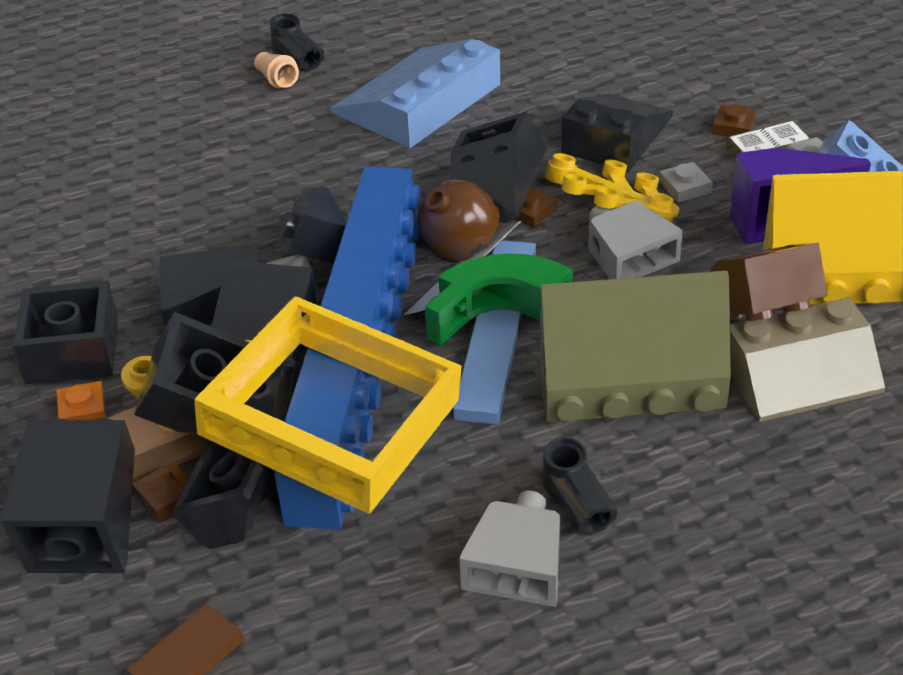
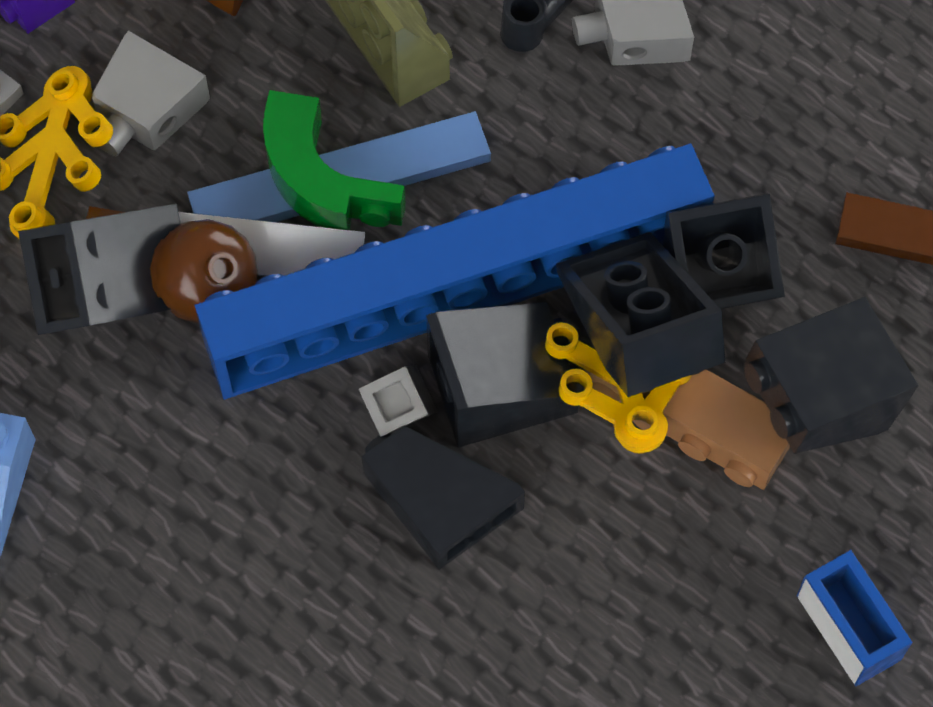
camera: 120 degrees left, 25 degrees up
black brick [13,280,118,385] -> none
orange plate [56,381,107,420] -> none
reddish brown plate [133,461,189,524] -> none
yellow window [194,296,462,514] -> none
black slope [280,187,347,264] -> none

